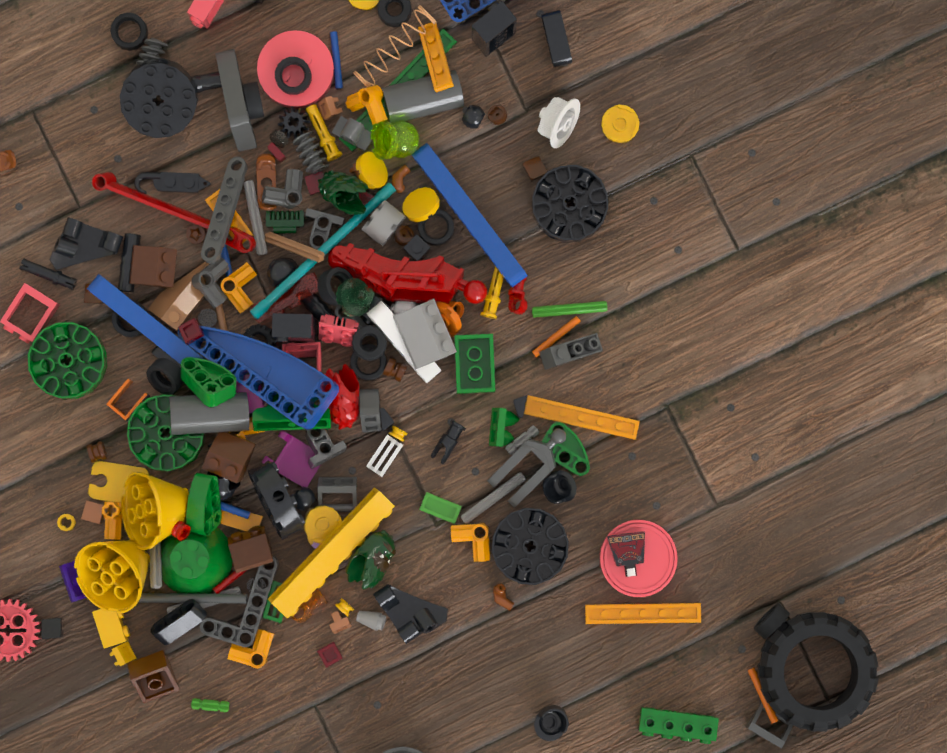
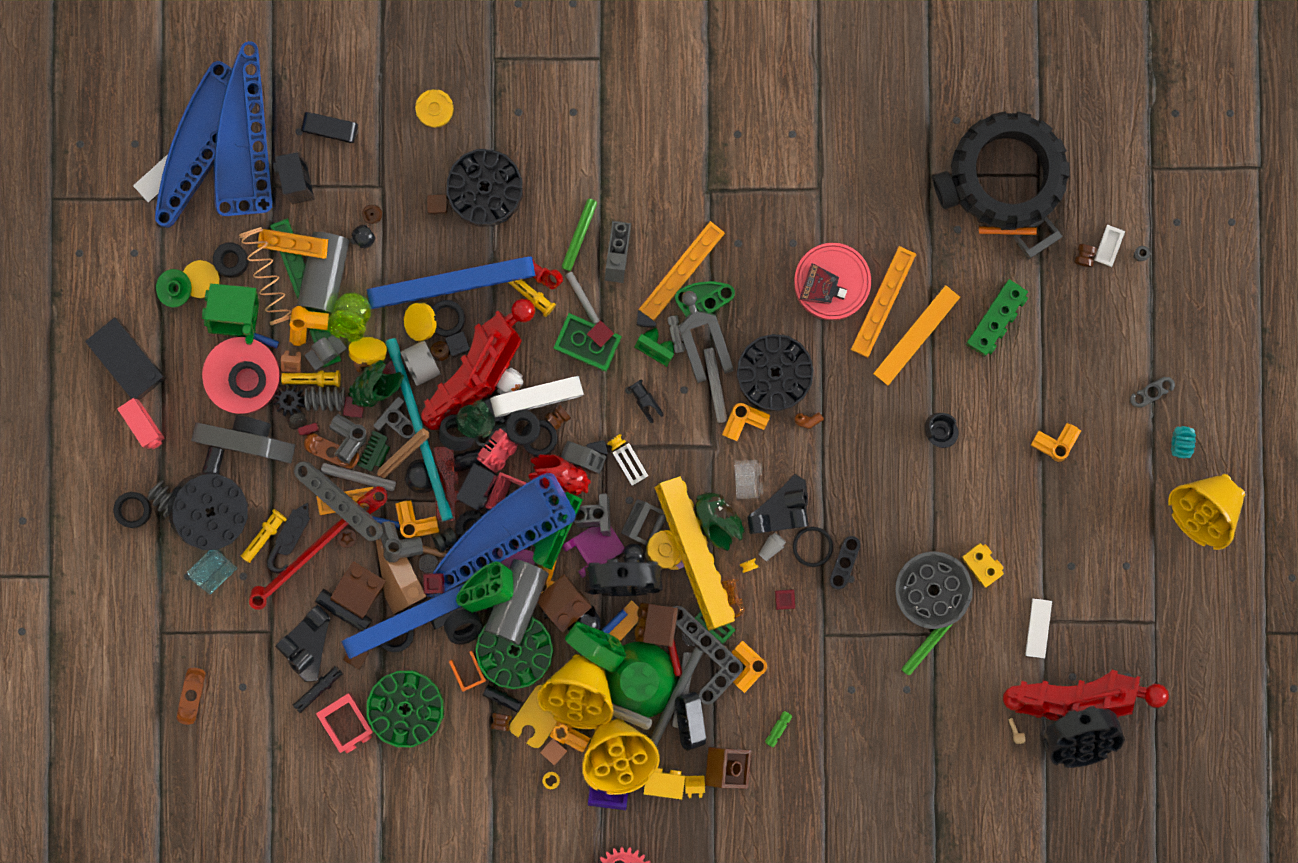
camera: 65 degrees left, 0 degrees up
black slope [41,618,63,639] -> none
red bush [171,521,191,541] -> none
nougat tile [329,611,352,634] -> none
dark orange arm [392,164,411,193] -> none
light grey slope [393,299,457,370] -> none
bright green tile [419,492,462,524] -> none
orange tile [436,301,464,337] -> none
orange bar [532,316,581,358] -> none
white piece [538,97,580,148] -> none
black helmet [542,470,577,504] -> none
none -> clear light blue bracket [187,549,237,594]
none -> green container [202,283,260,345]
none -> yellow pin [240,509,287,563]
none -> pearl dark grey wheel [432,527,458,553]
none -> black pin [482,685,522,713]
none -> light grey bar [566,272,600,324]
none -> dark red tile [587,320,614,347]
none -> clear brick [734,460,763,499]
none -> black tyre [793,526,833,567]
none -> black beam [829,536,861,590]
none -> light orange tile [873,285,960,386]

